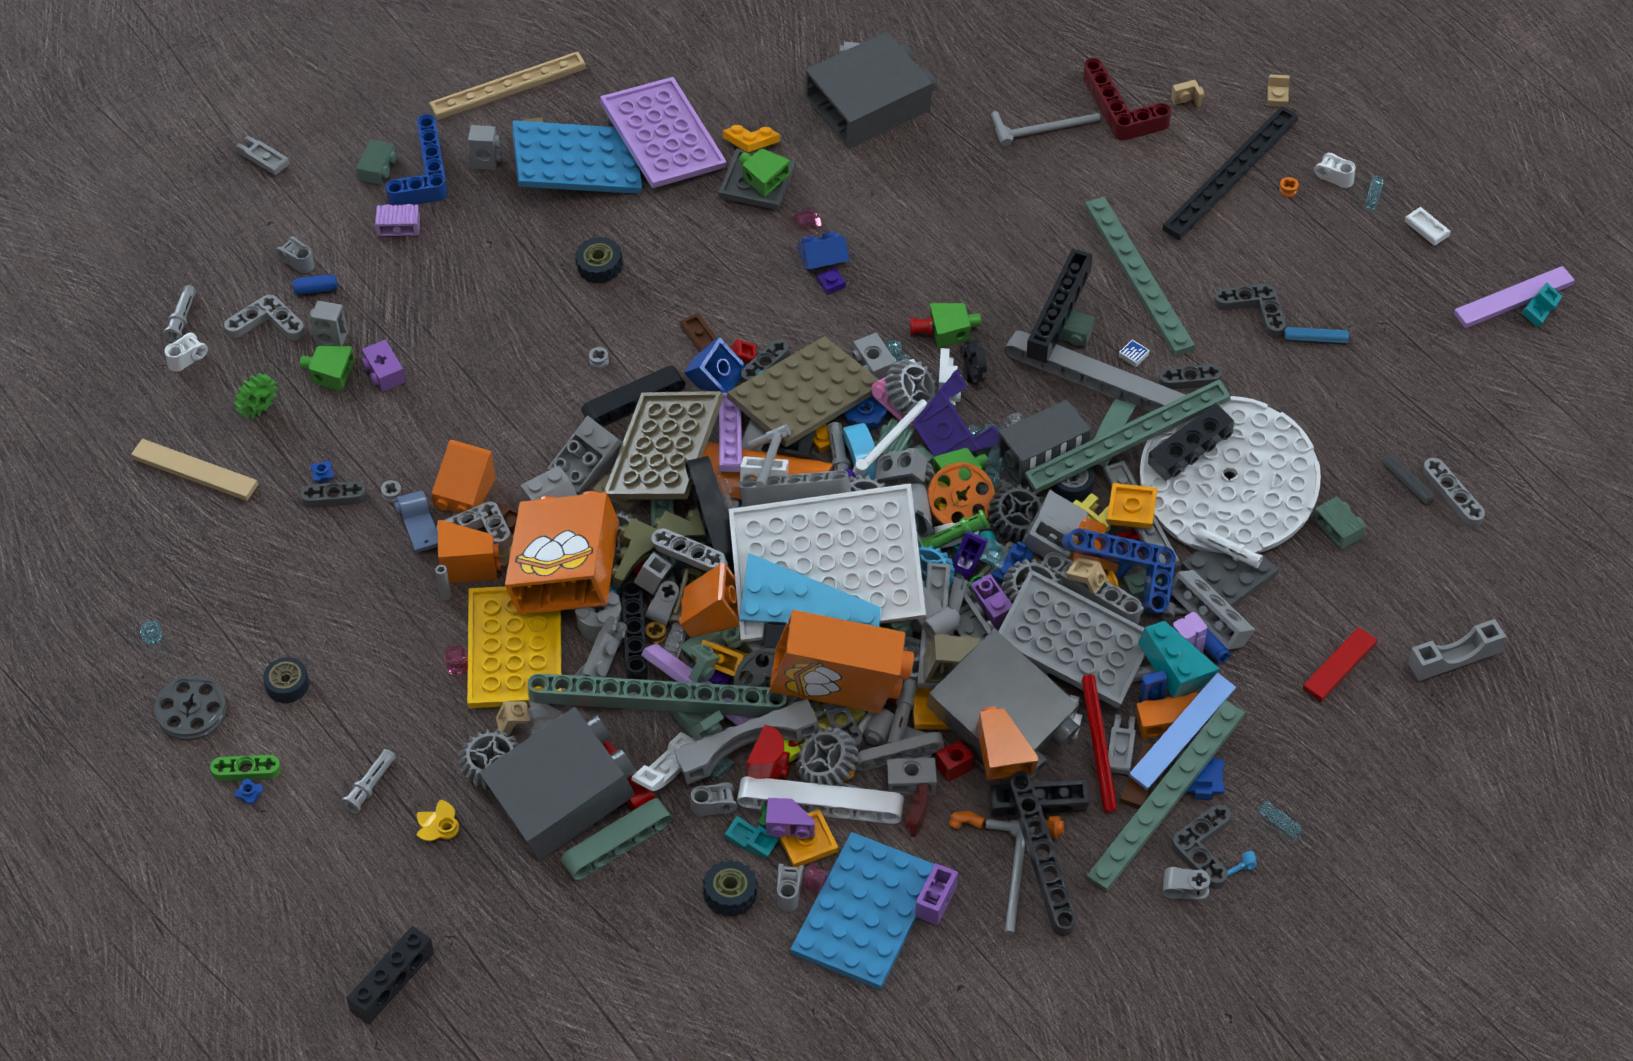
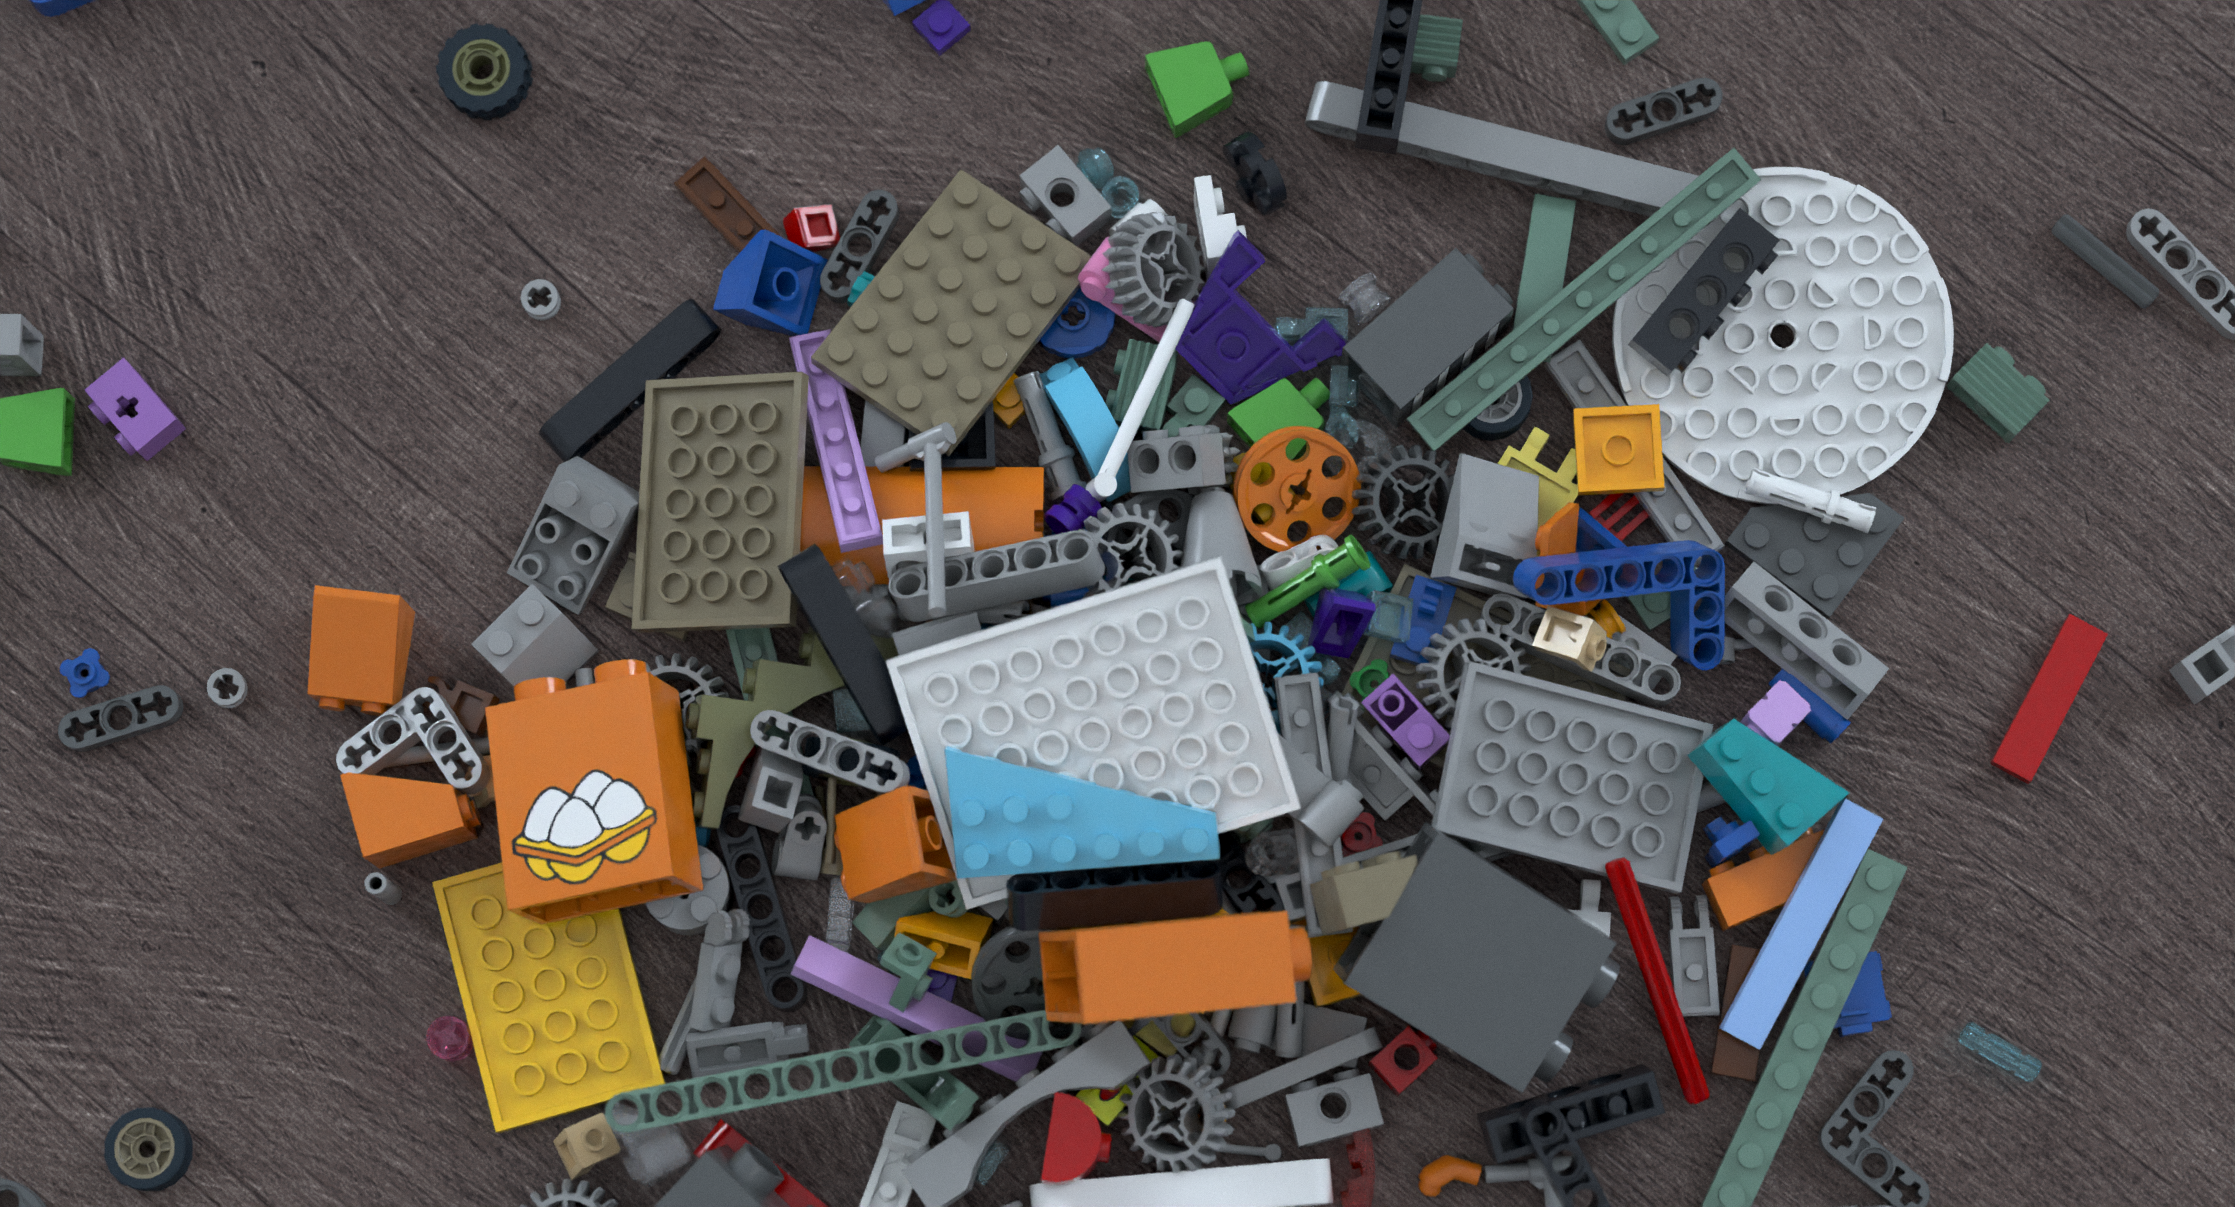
camera: 10 degrees left, 25 degrees up
lavender brick [375,204,420,236] -> none
sand blue door [394,490,438,553] -> none
pearl gold bush [645,621,666,645] -> none
red bush [910,317,932,336] -> none
orange slope [977,706,1038,780] -> none
orange plate [1045,816,1064,840] -> none
white tile [1119,339,1149,368] -> none
dark azure hand [1227,851,1257,877] -> none

